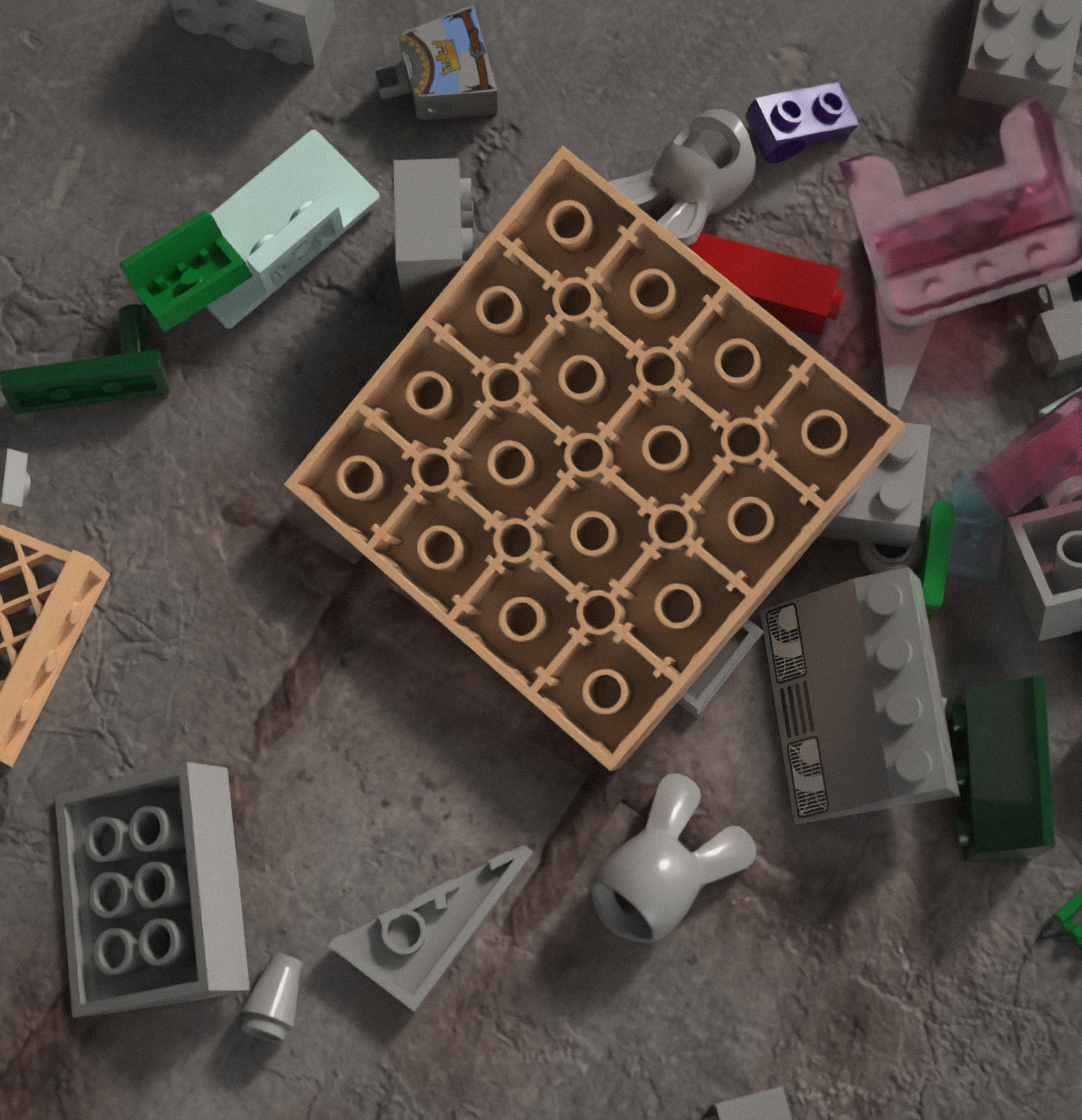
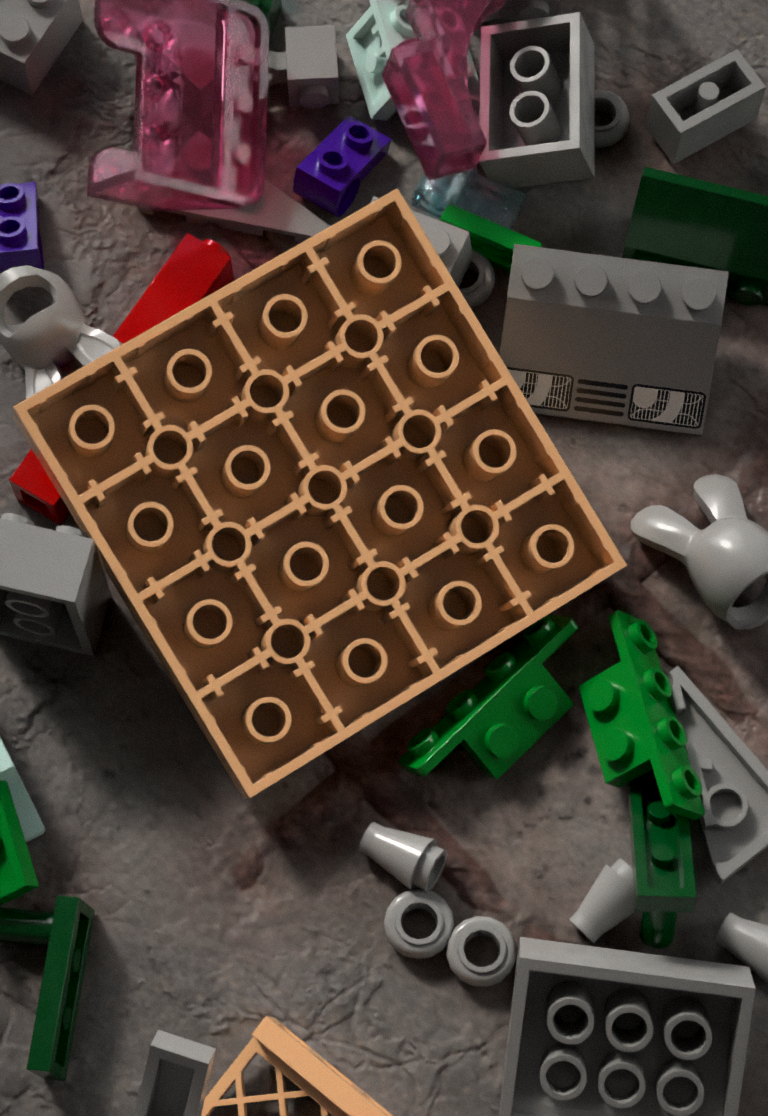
camera: 75 degrees left, 5 degrees down
none -> dark purple plate [293,116,391,217]
none -> light grey cone [359,822,447,892]
none -> light grey piece [383,888,455,959]
none -> green bracket [398,615,578,780]
none -> light grey piece [446,916,517,987]
none -> light grey cone [569,858,636,944]
none -> green bracket [578,610,705,820]
none -> dark green piece [627,770,697,948]

